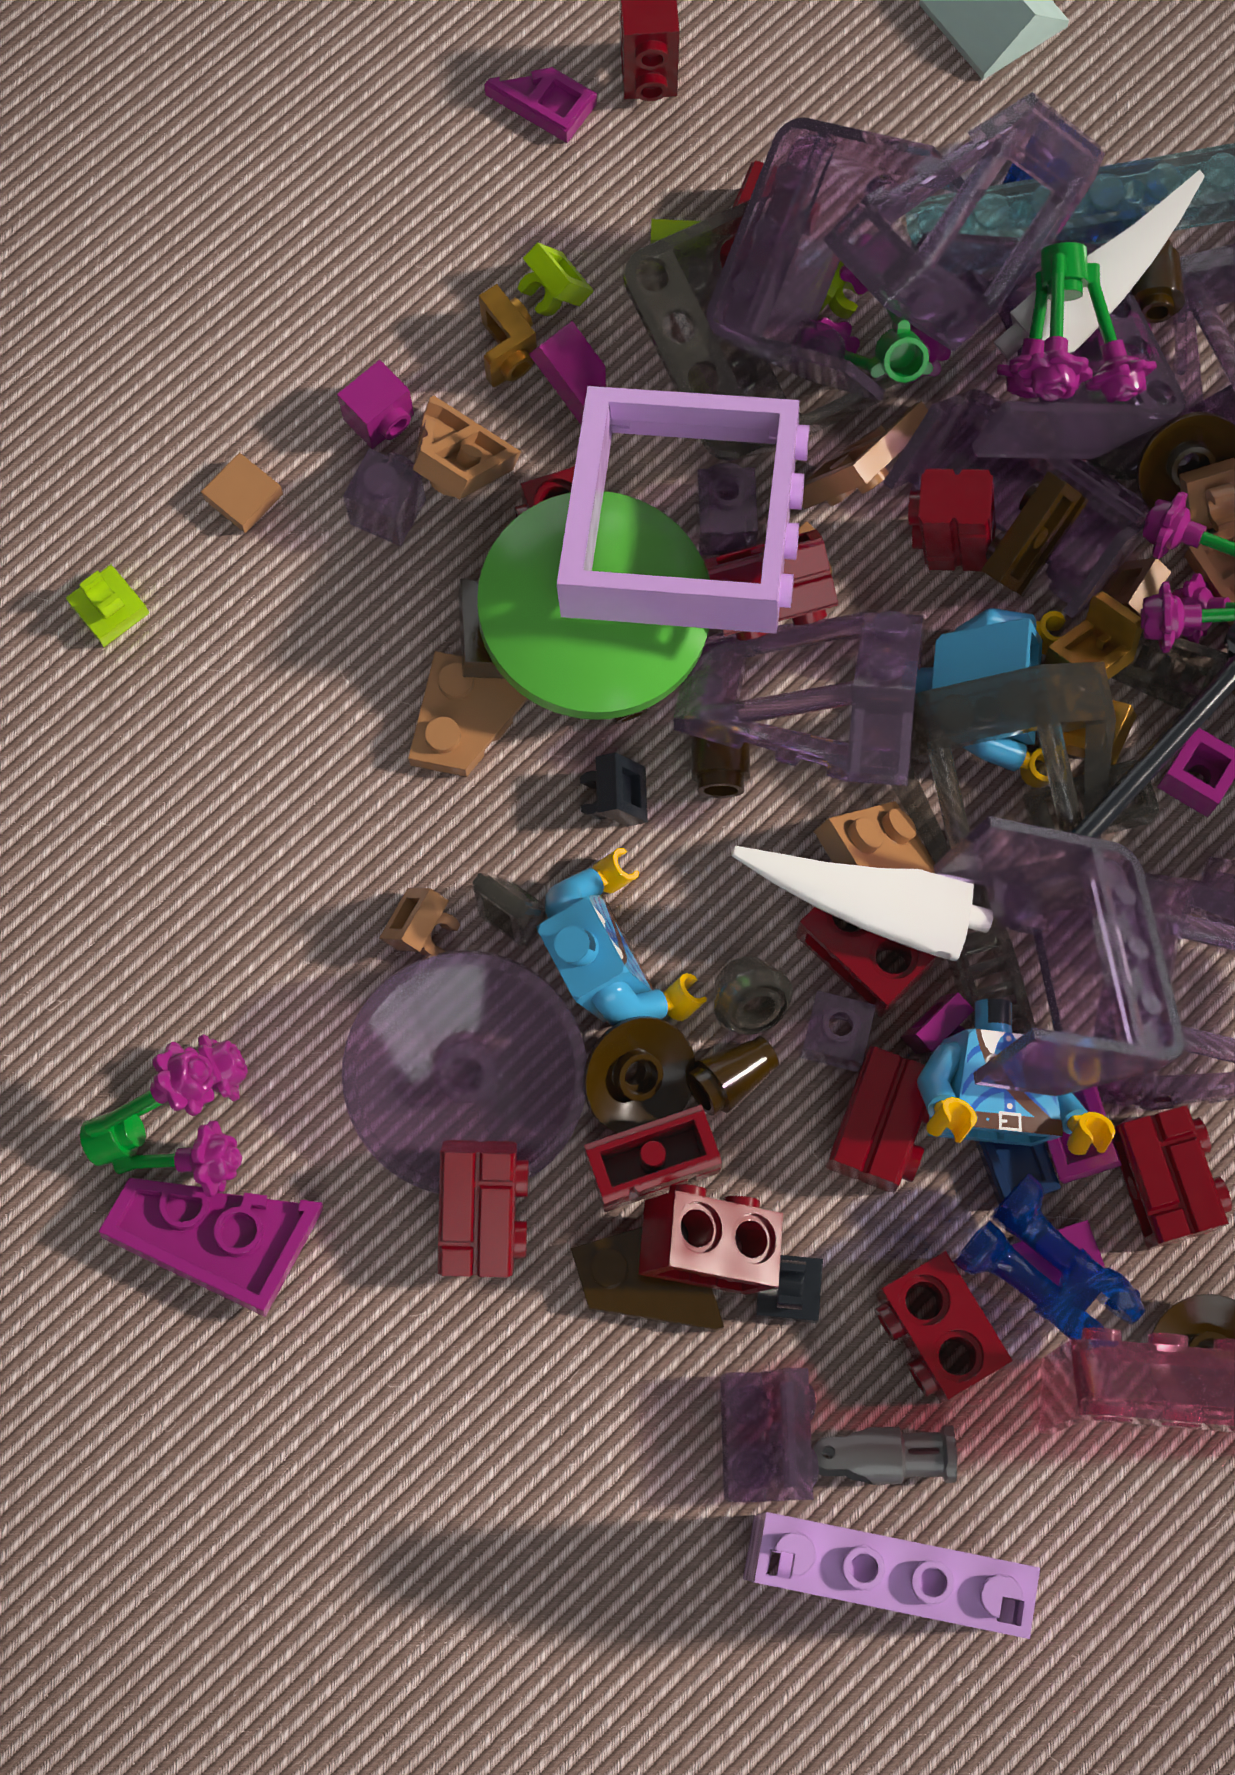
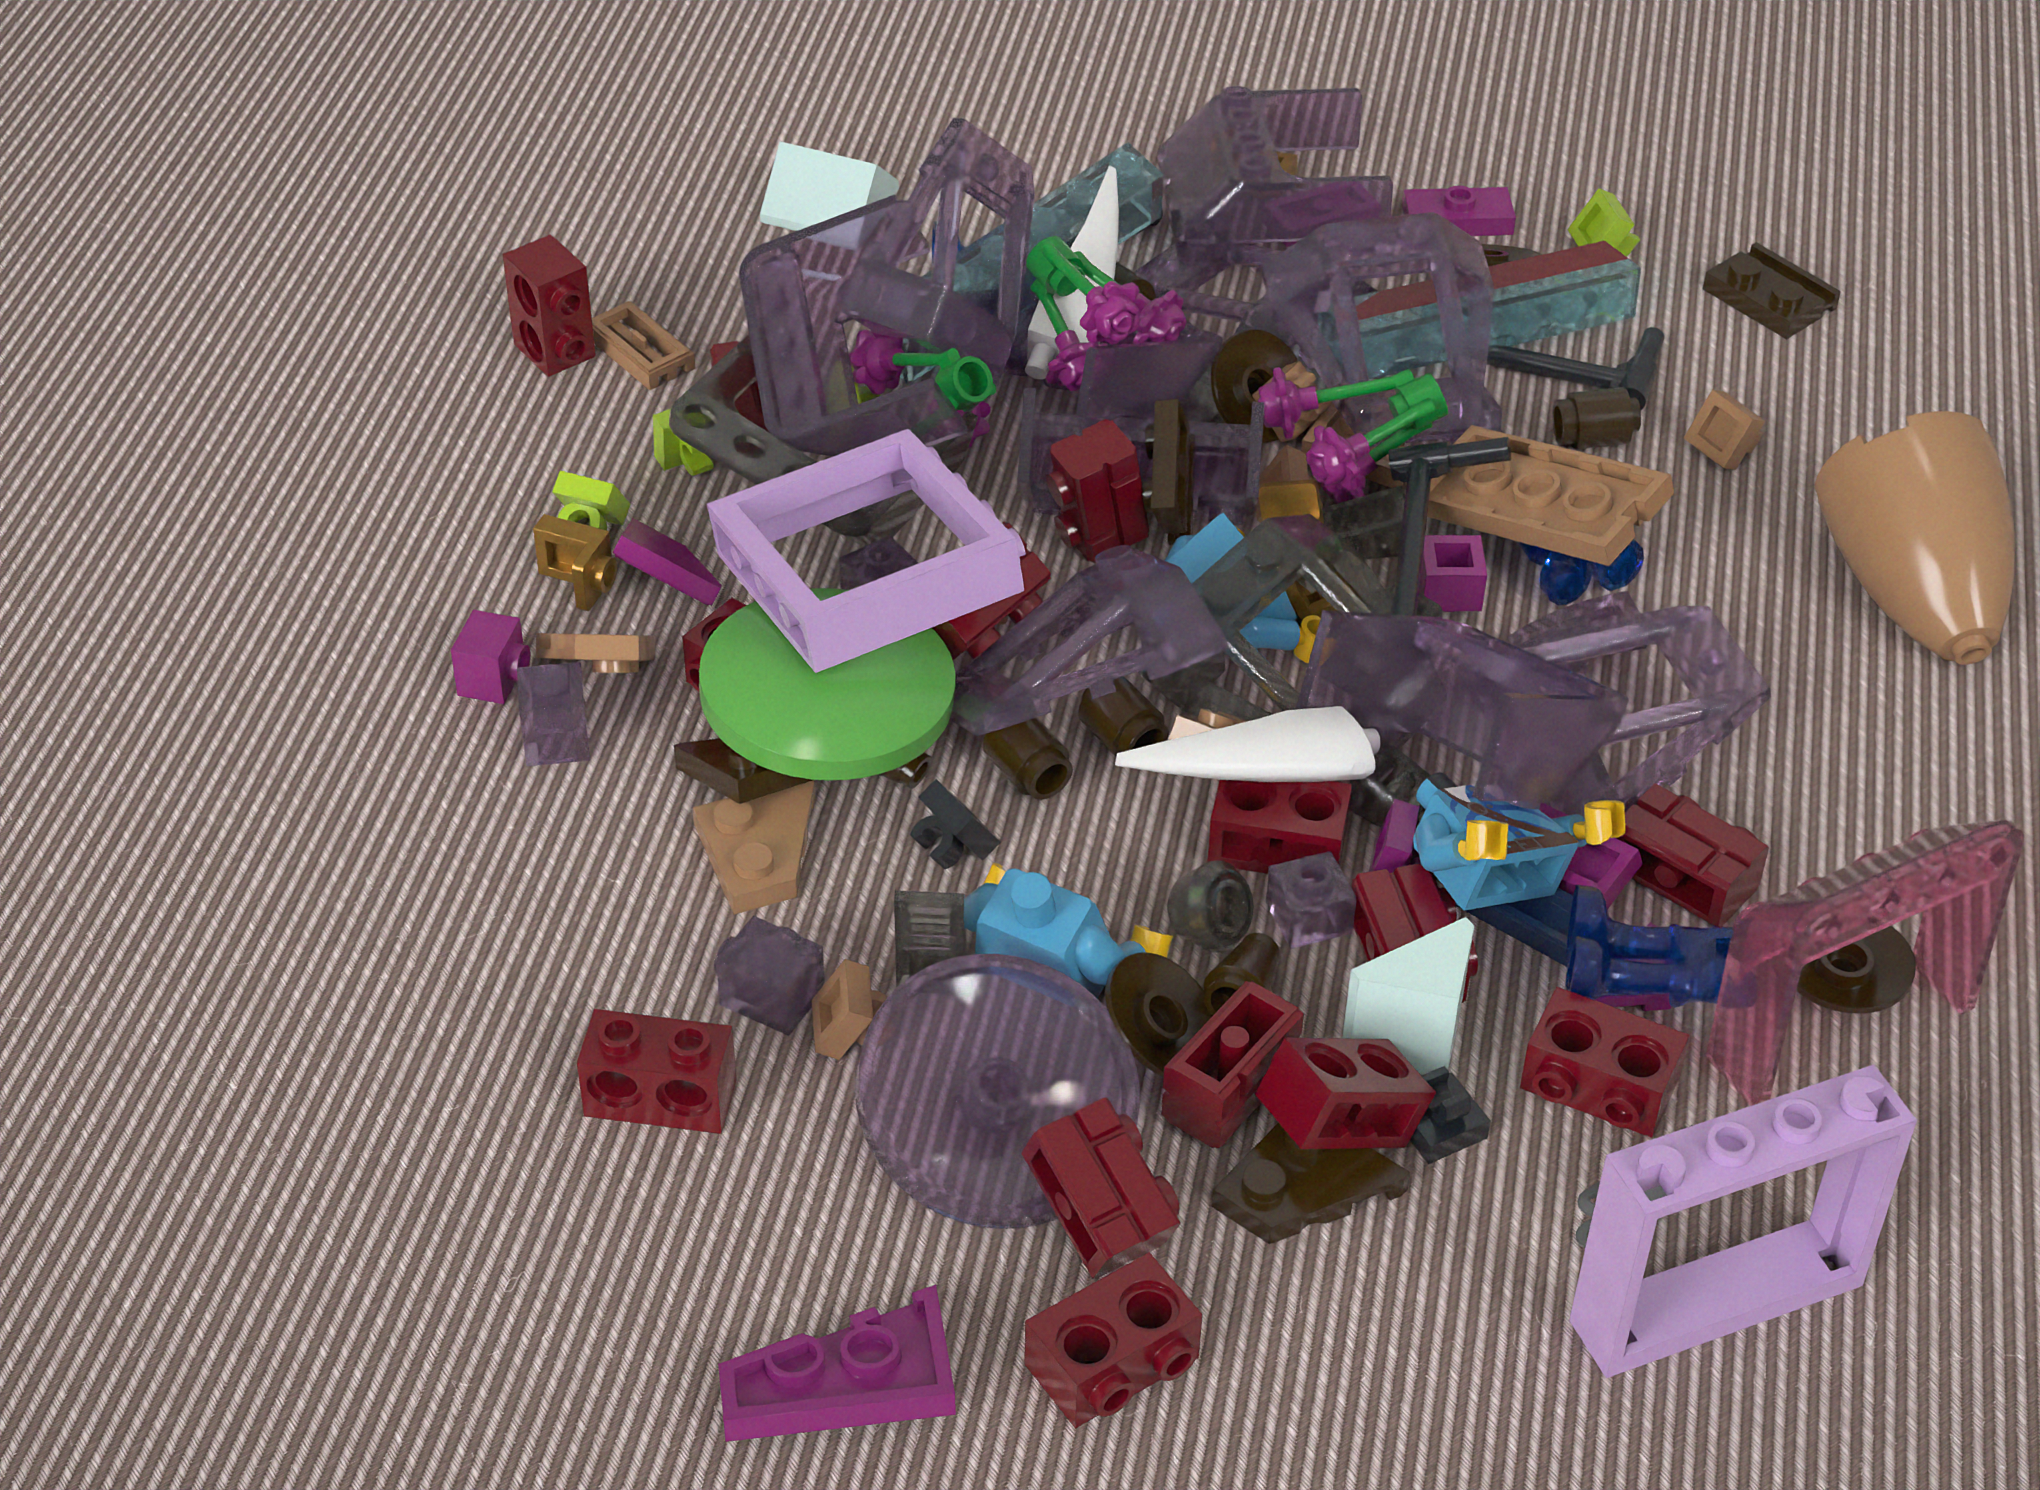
camera: 35 degrees left, 30 degrees down
lime tile [66,564,150,647] -> none
magenta plant [80,1034,248,1197] -> none
medium nougat tile [201,452,283,533] -> none
magenta tile [484,67,597,143] -> none
clear purple bracket [720,1368,819,1502] -> none
medium nougat wing [802,401,935,509] -> none
none -> dark red brick [577,1009,737,1134]
none -> medium nougat tile [592,301,695,390]
none -> clear purple brick [714,915,825,1036]
none -> dark red brick [1024,1252,1203,1429]
none -> dark brown brick [1078,674,1169,757]
none -> light aqua slope [1342,917,1474,1076]

